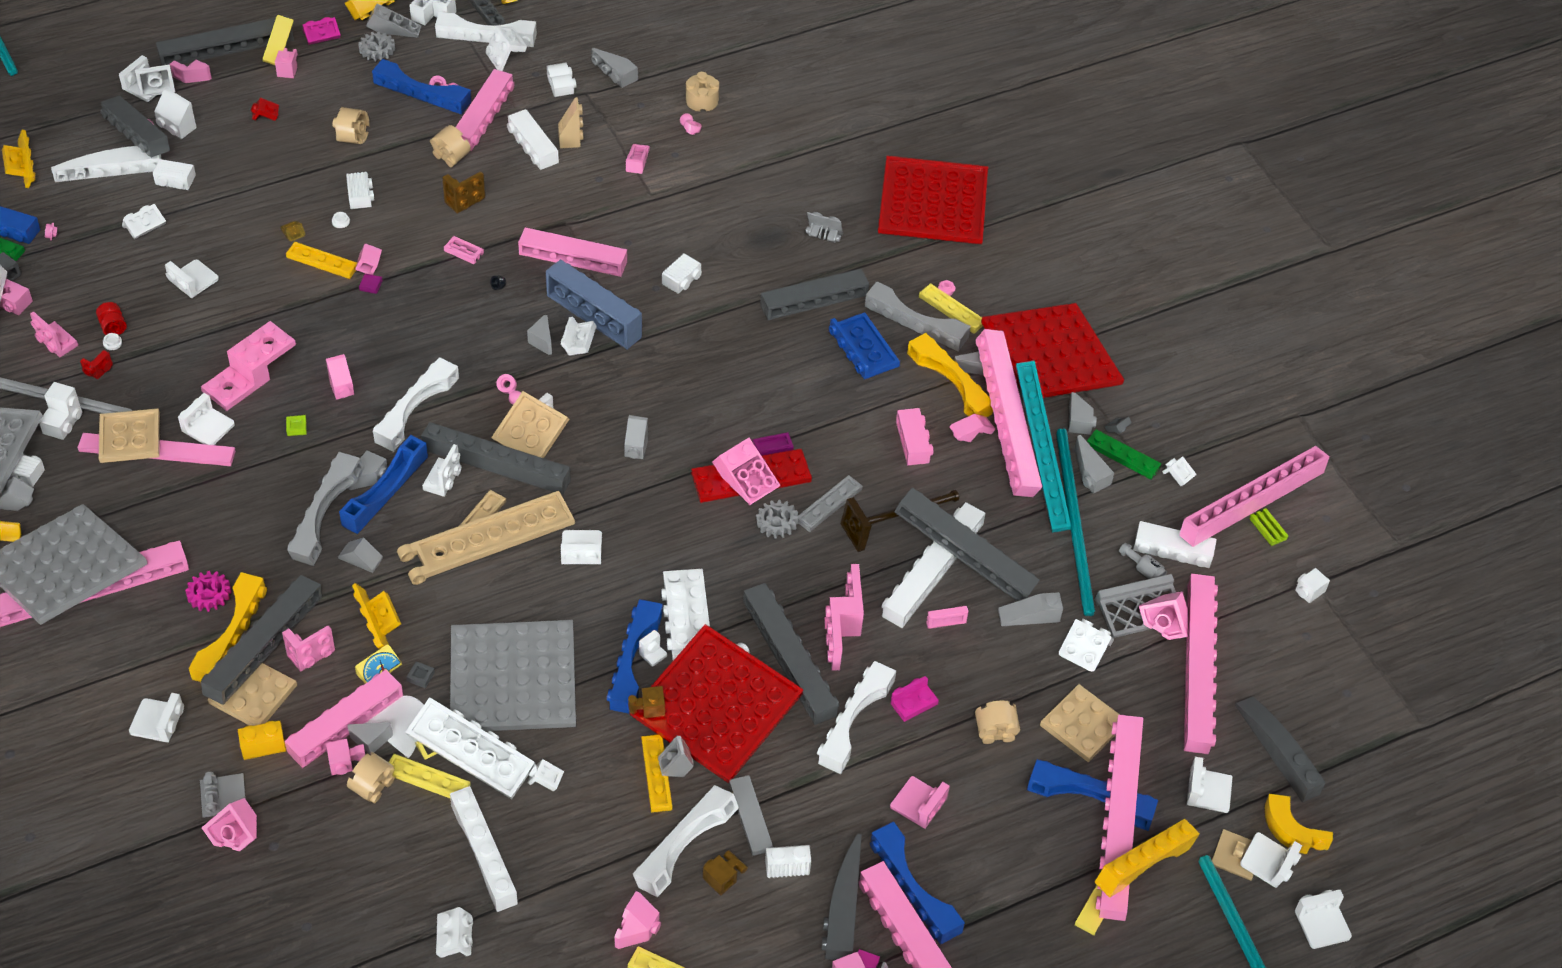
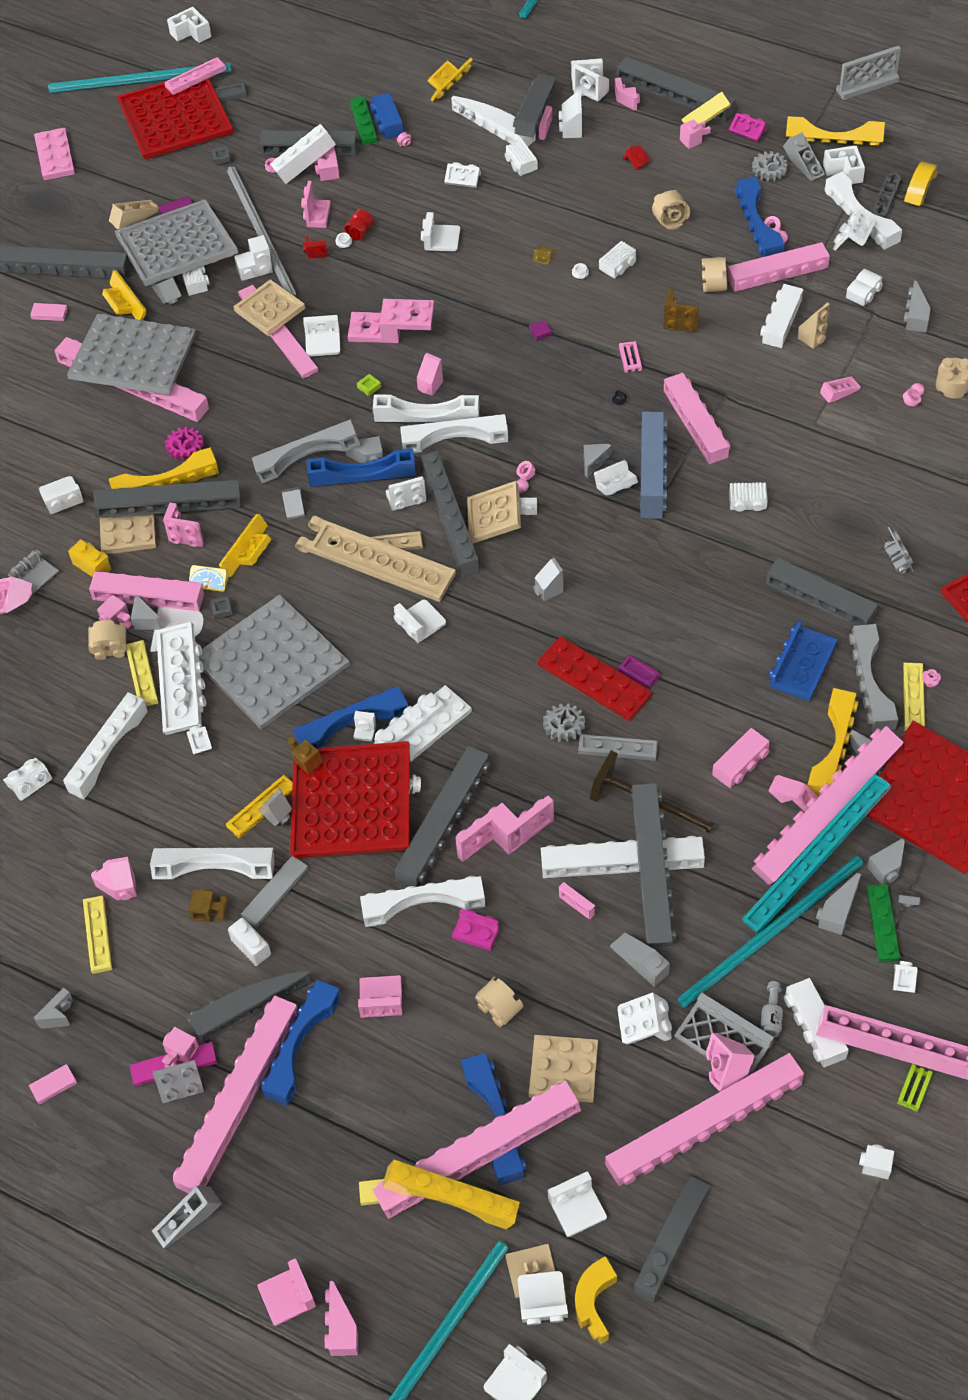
camera: 60 degrees right, 5 degrees up
yellow tile [286,242,357,279] -> none
bright pink brick [355,244,382,275] -> none
bright pink slope [712,438,781,505] -> none
none -> white arch [373,395,480,422]

